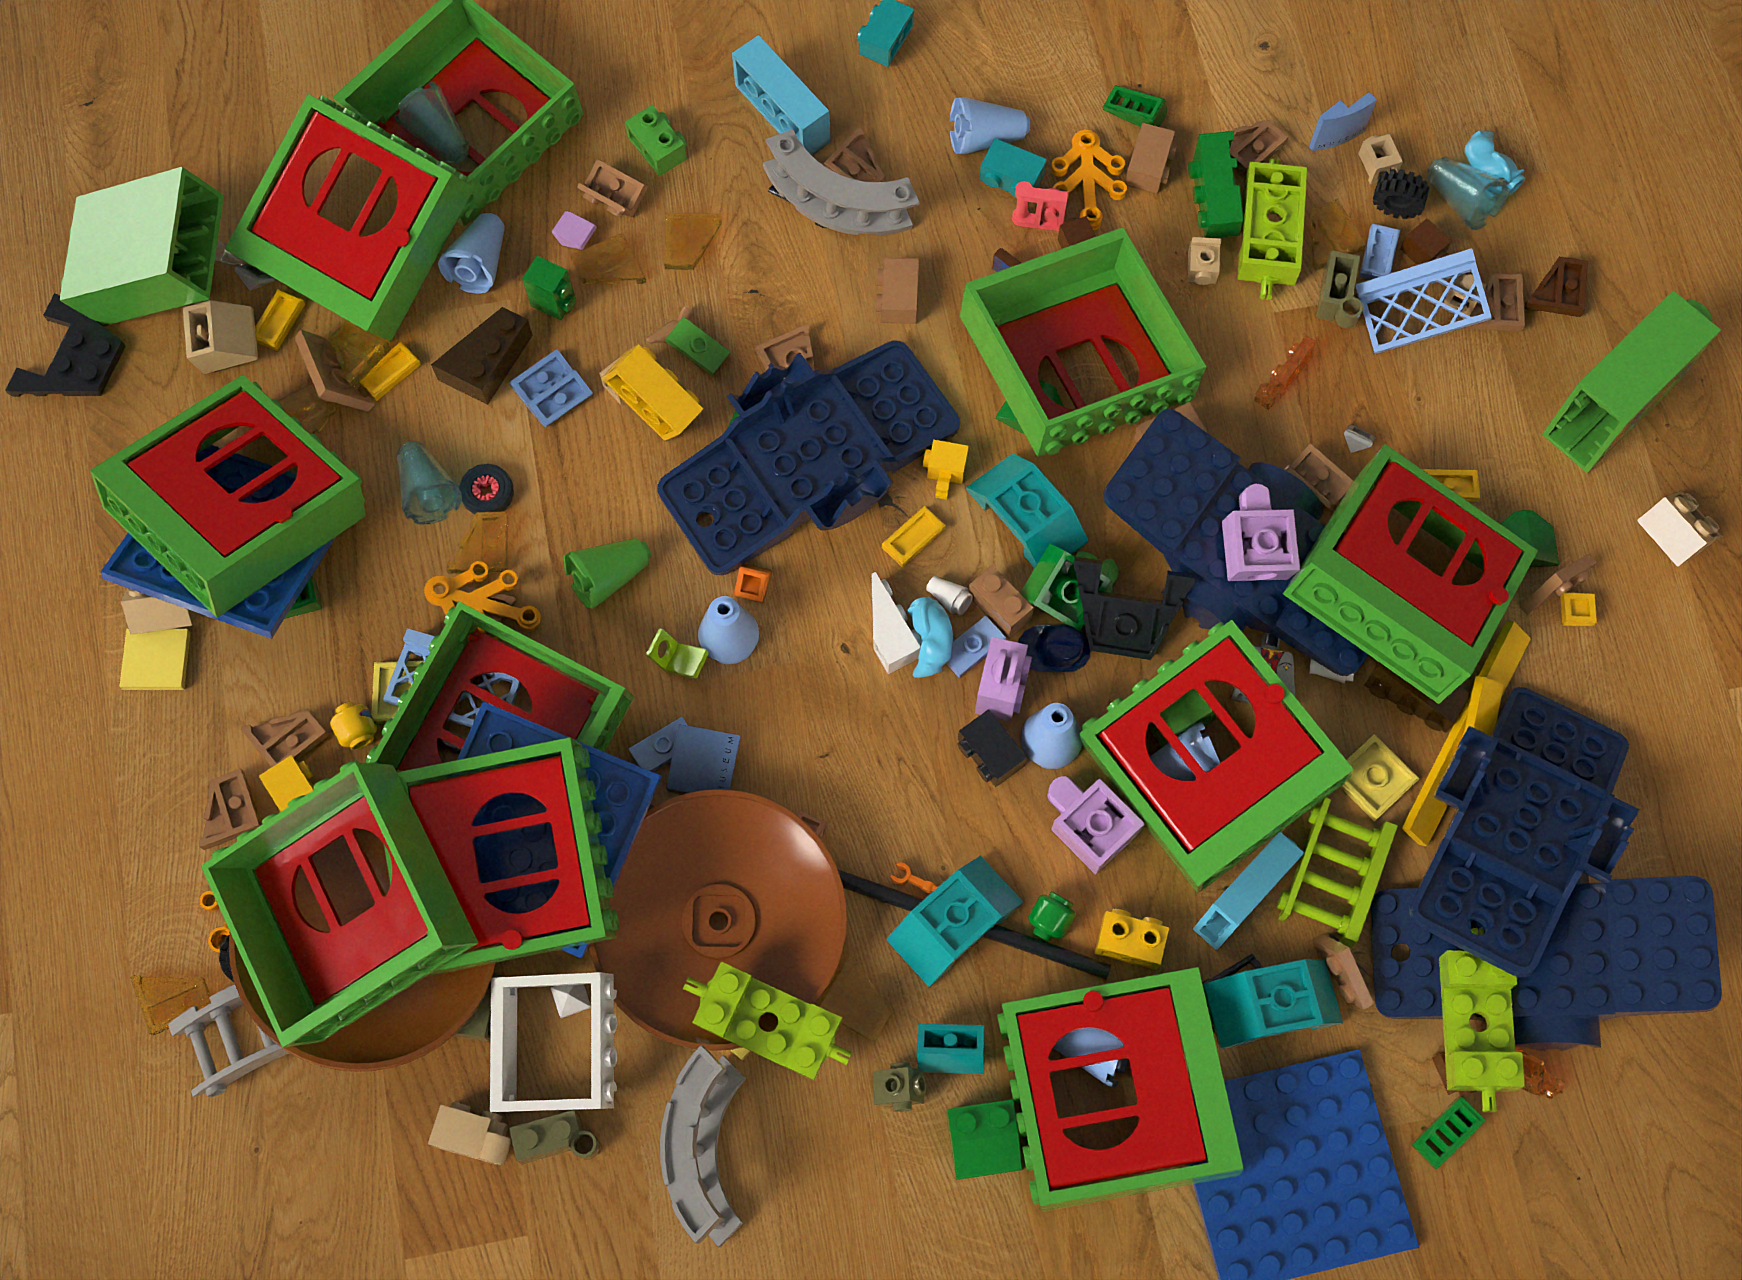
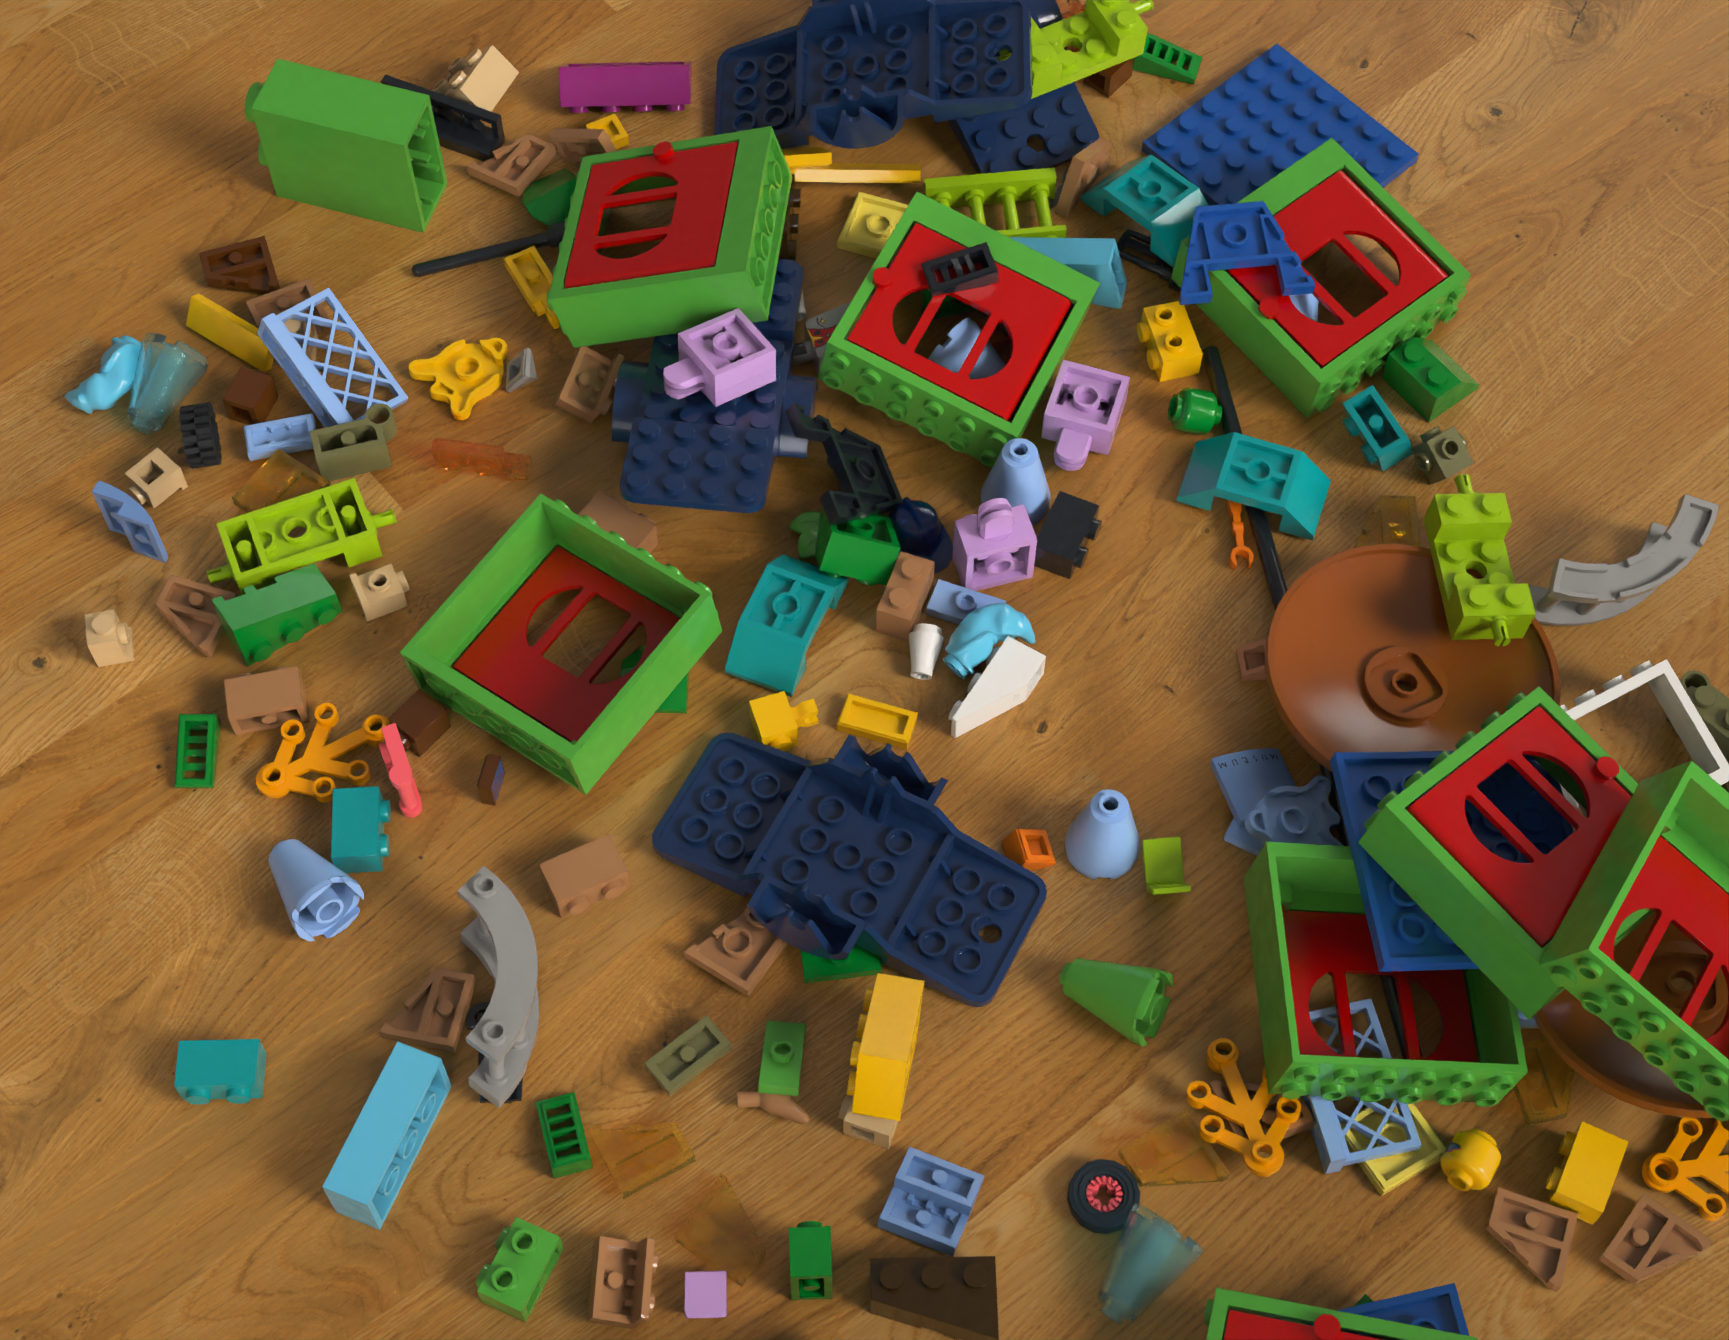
camera: 120 degrees left, 10 degrees down
none -> tan brick [85,609,135,667]
none -> yellow tile [186,294,274,372]
none -> black fence [381,74,505,162]
none -> yellow tile [408,338,508,420]
none -> black piece [411,221,565,277]
none -> medium nougat wing [466,134,557,197]
none -> green slope [536,1092,593,1179]
none -> magenta slope [559,61,692,113]
none -> olive plate [644,1015,732,1097]
none -> black slope [921,242,999,297]
none -> blue wing [1179,201,1315,305]
none -> light blue tile [1244,775,1344,846]

